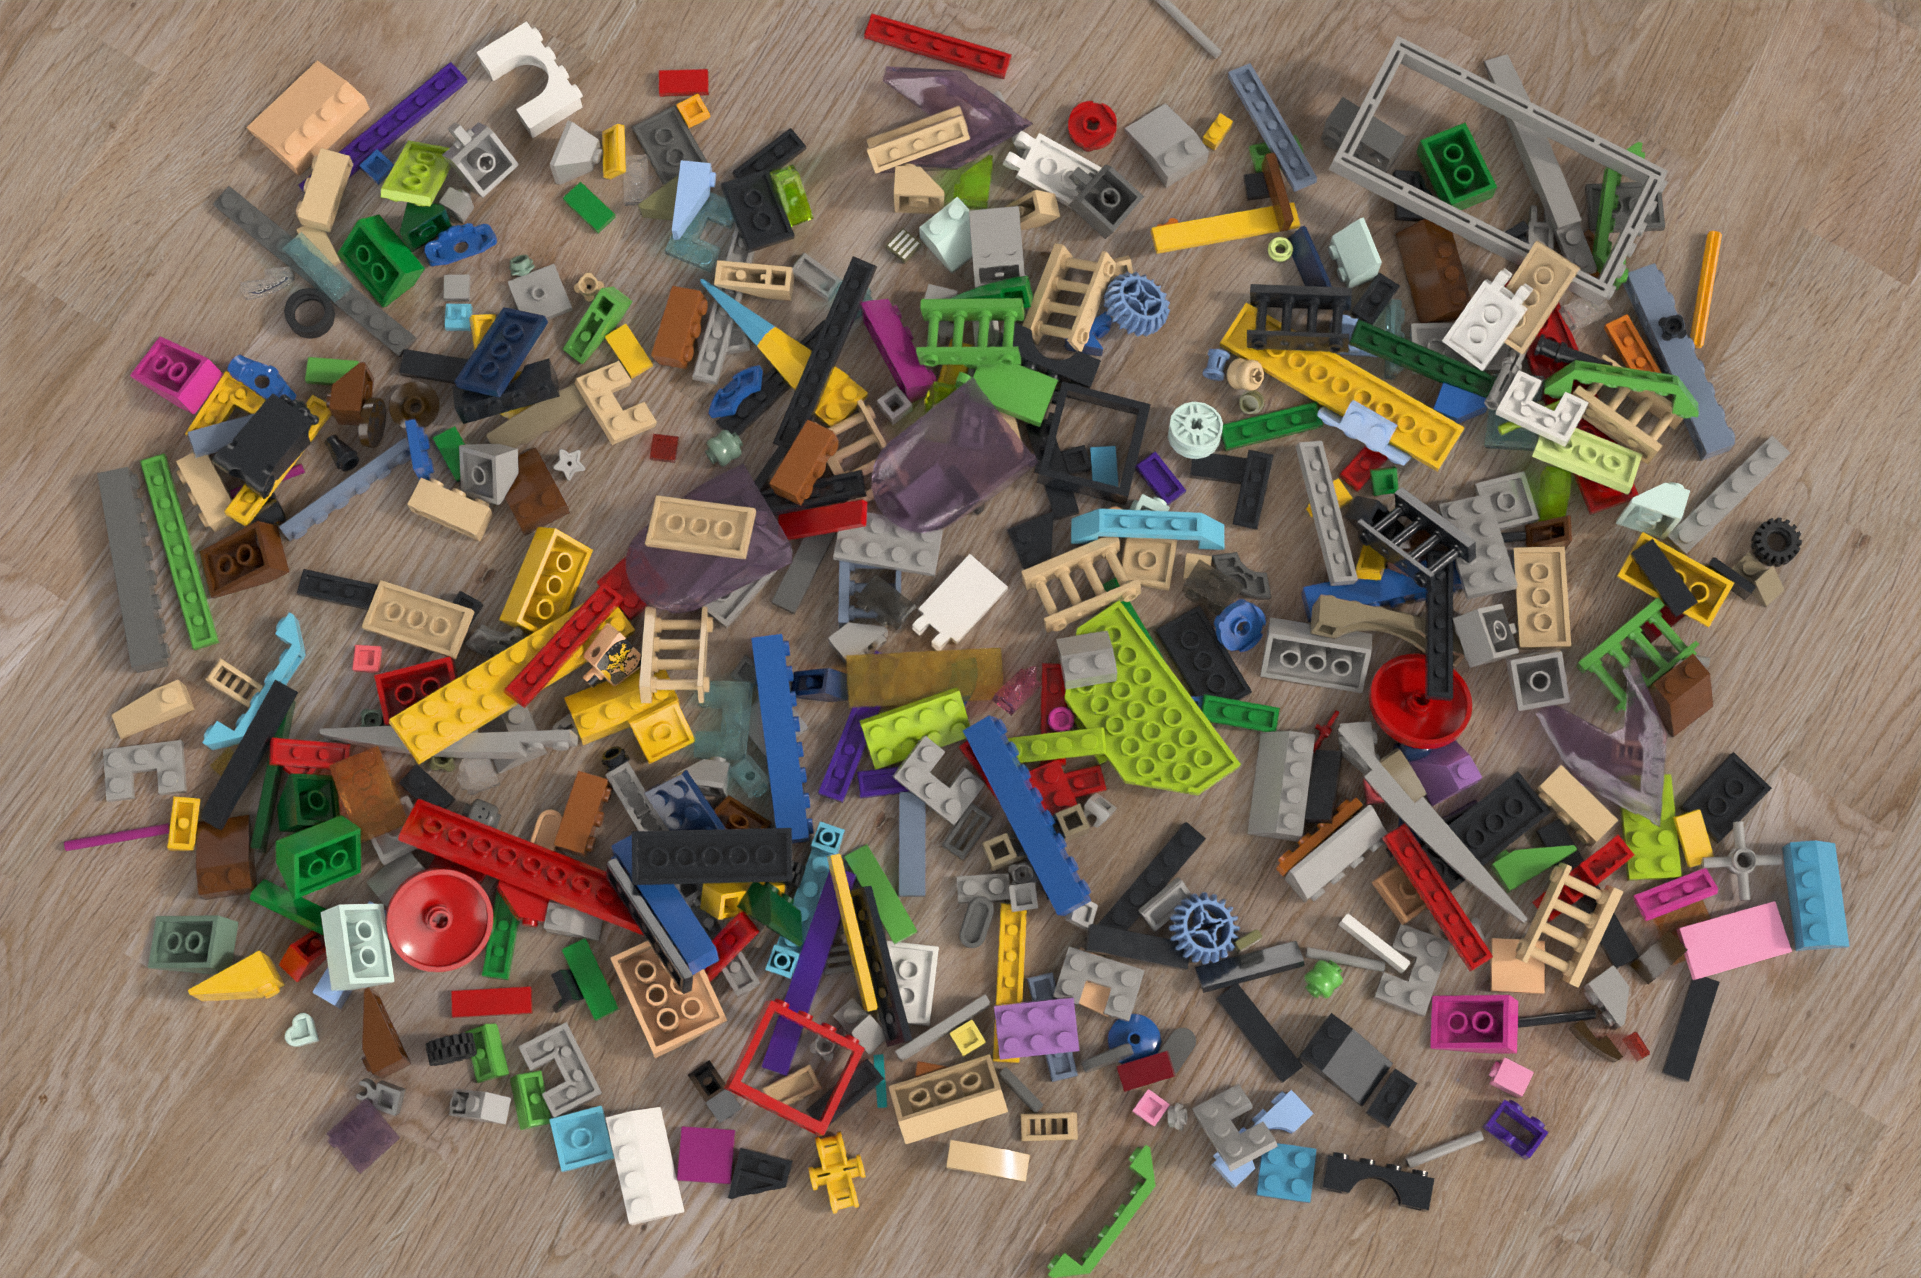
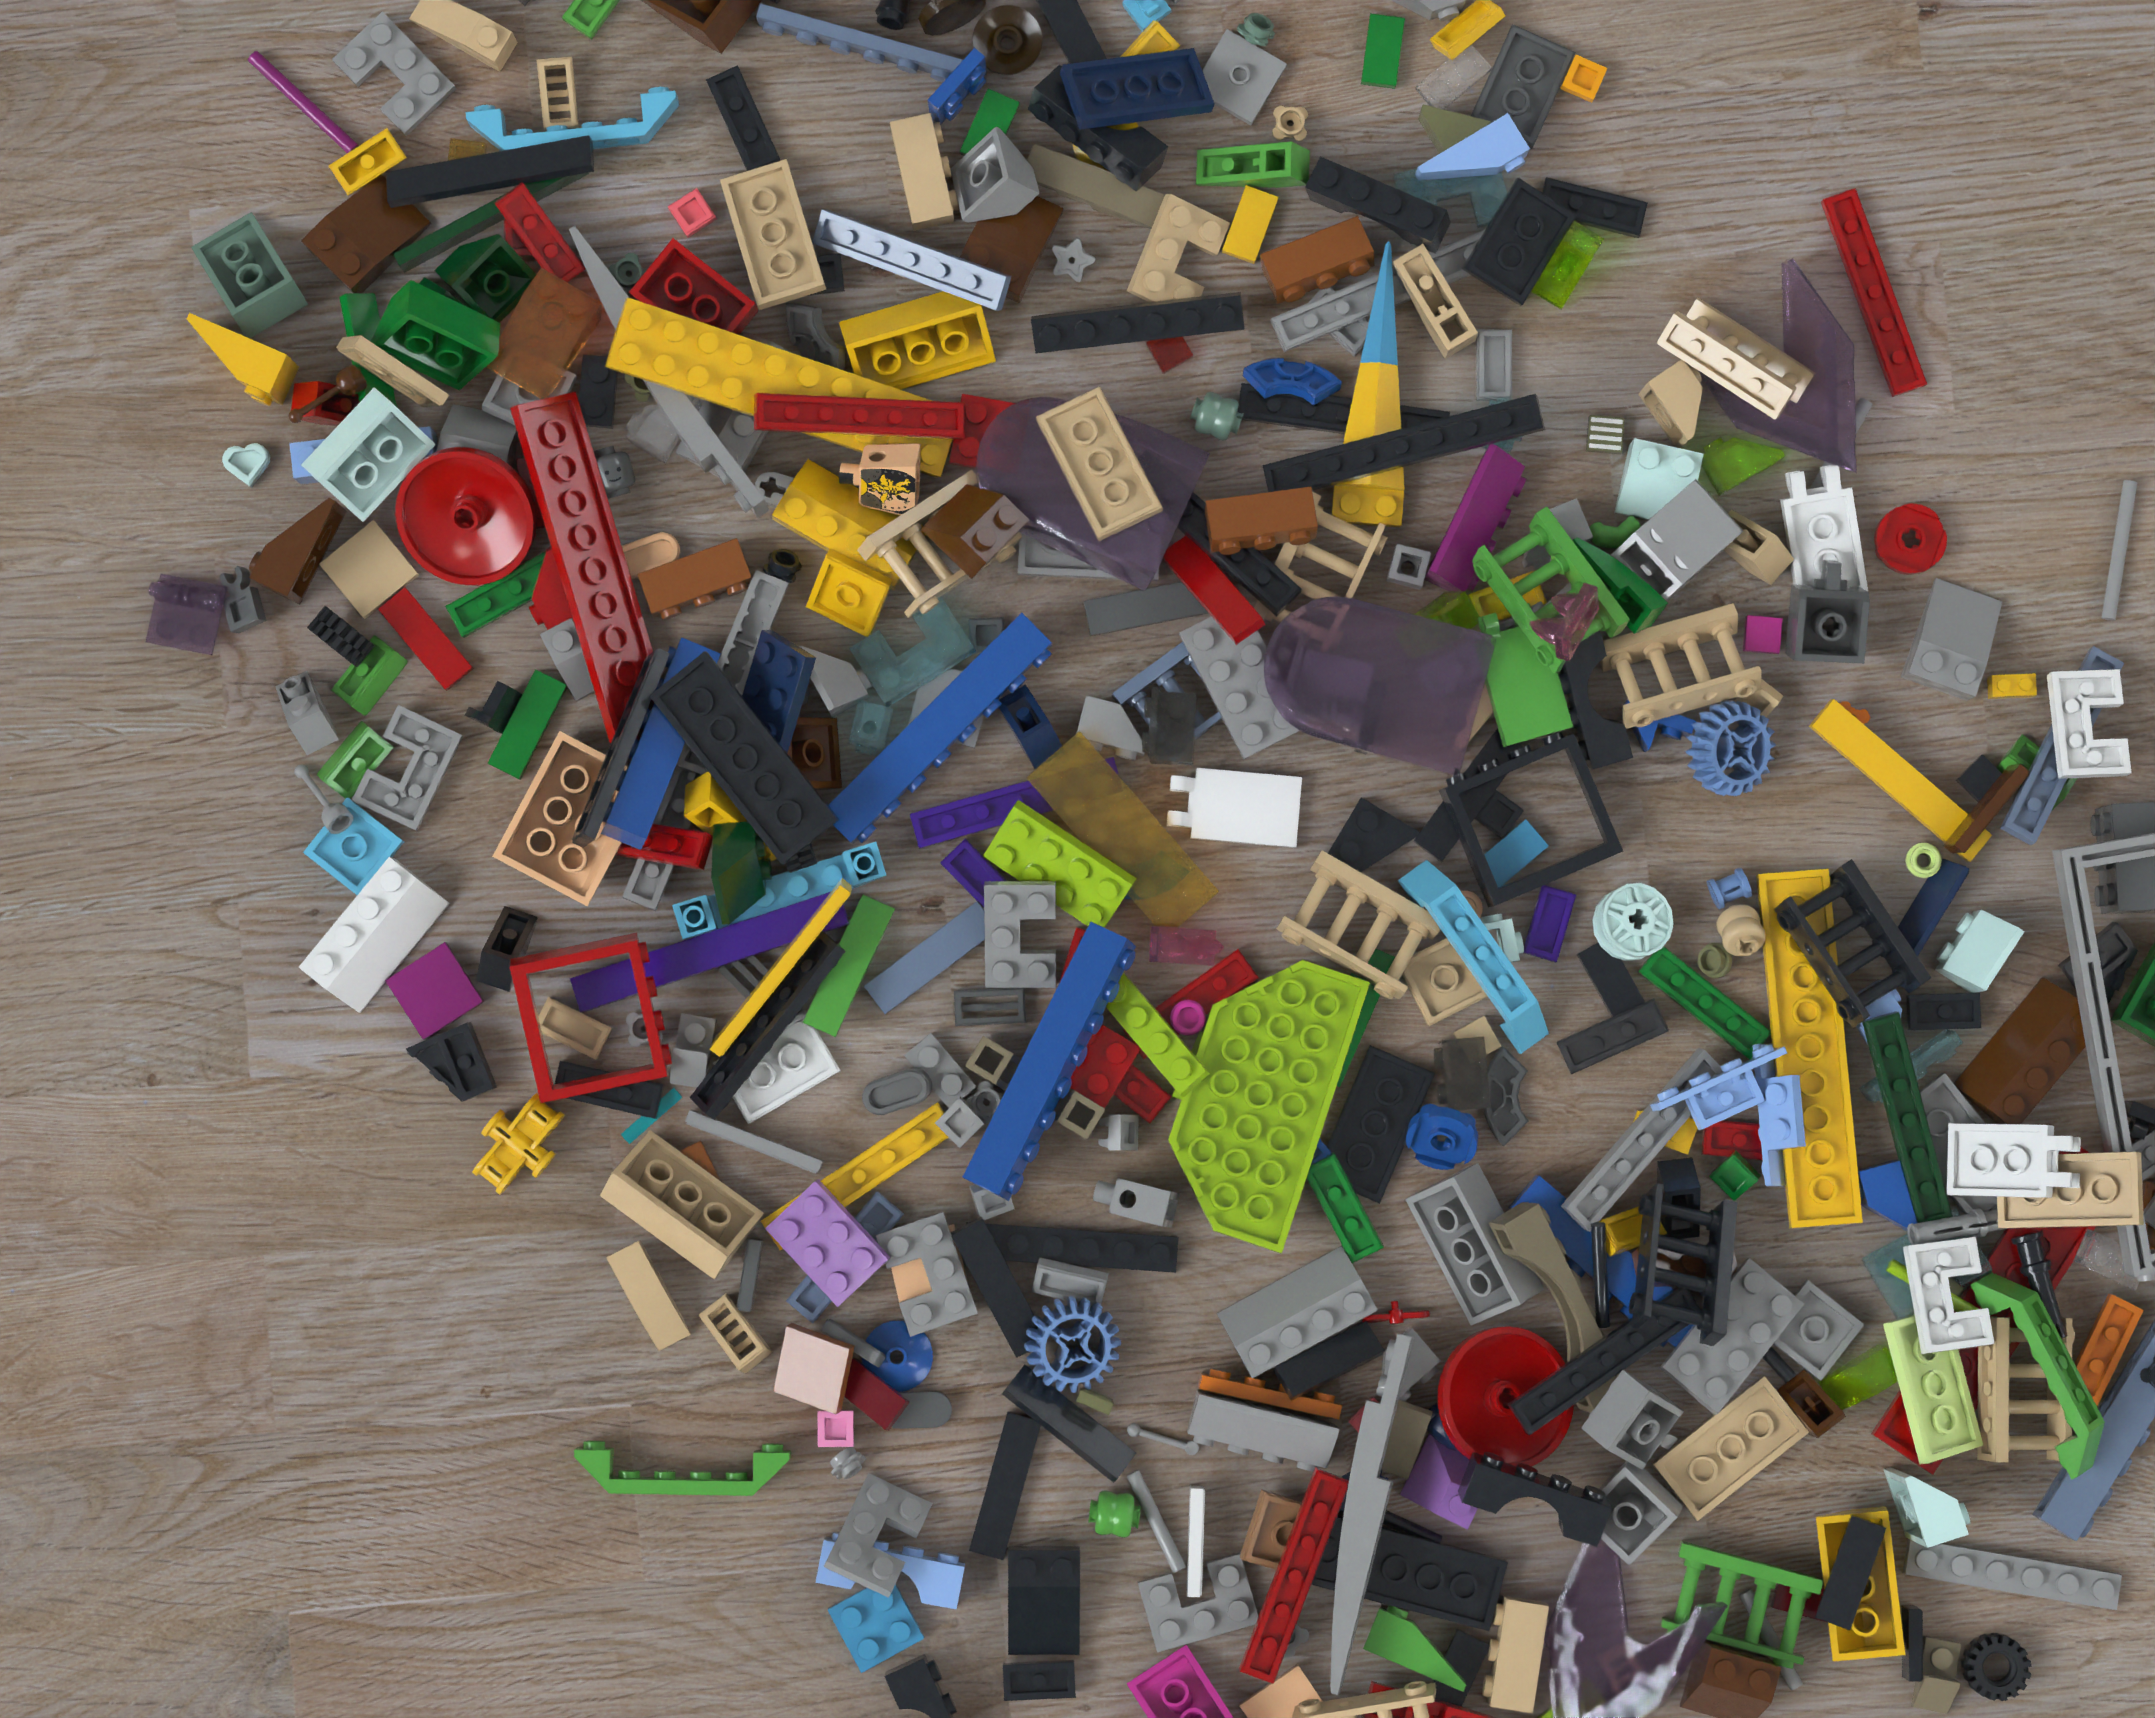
camera: 50 degrees right, 10 degrees up
red tile [659,69,709,97] -> none
black tile [752,445,788,493] -> none
light yellow plate [950,1020,986,1057] -> none
light grey slope [1056,631,1117,690] -> none
none -> reddish brown hinge [288,364,367,423]
none -> light grey hinge [294,764,353,834]
none -> tan tile [319,519,419,619]
none -> tan tile [336,335,449,407]
none -> tile [773,1323,855,1415]
none -> plate [812,209,1012,311]
none -> reddish brown slope [921,484,1030,579]
none -> black plate [1031,292,1245,354]
none -> light grey torso [1093,1178,1180,1228]
none -> light grey hinge [1127,1423,1199,1455]
none -> black arch [1305,156,1451,254]
none -> black arch [1458,1452,1612,1547]
none -> clear pink tile [1529,583,1599,661]
none -> bright green arm [1589,515,1641,549]
none -> black bar [1591,1222,1610,1328]
none -> light blue bracket [1650,1043,1787,1130]
none -> dark pink tile [1743,615,1783,654]
none -> white plate [2047,669,2131,779]

